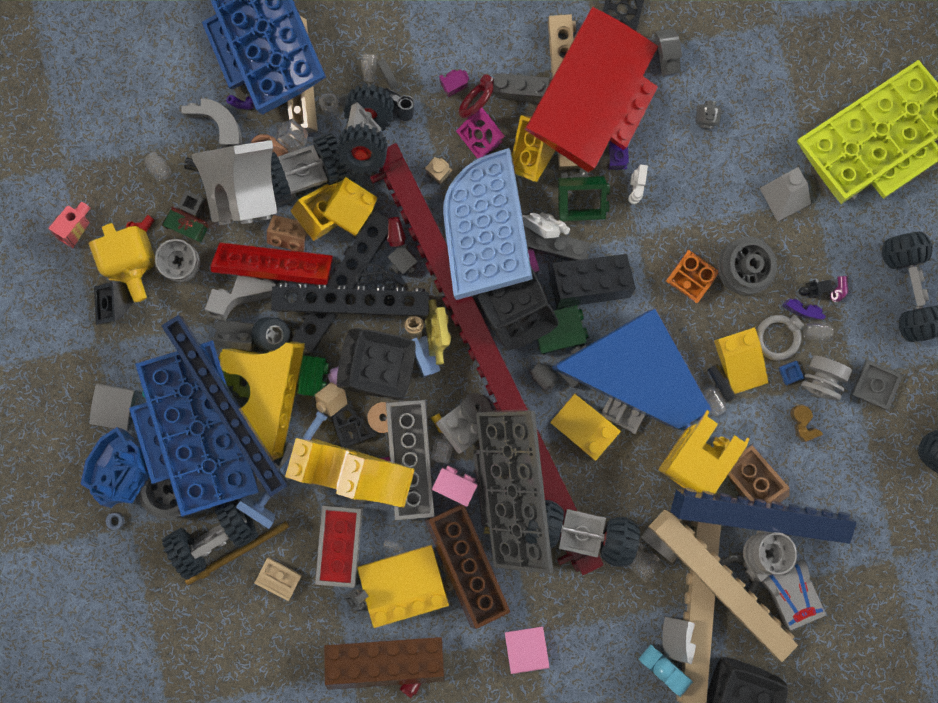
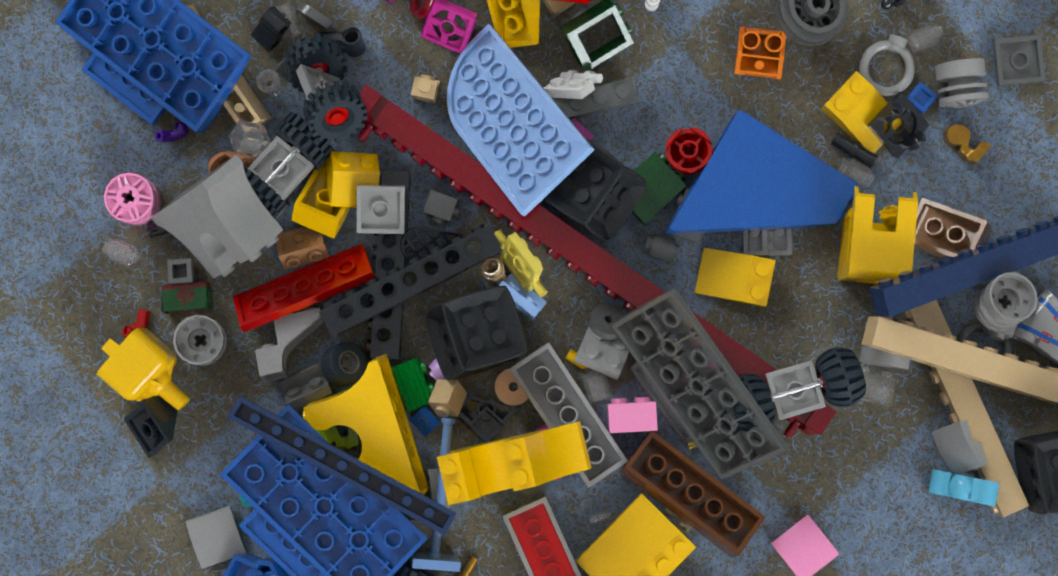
camera: 25 degrees left, 0 degrees up
coral torso [48,202,90,248] -> none
light grey arch [181,98,242,148] -> none
dark red cone [387,217,406,247] -> none
black brick [549,254,636,308] -> none
dark purple slope [782,299,826,321] -> none
none -> bright pink wheel [104,173,162,225]
none -> black axle [251,6,291,52]
none -> light grey plate [357,185,405,234]
none -> blue tile [410,406,440,436]
none -> red cylinder [666,127,713,176]
none -> black piece [867,92,929,158]

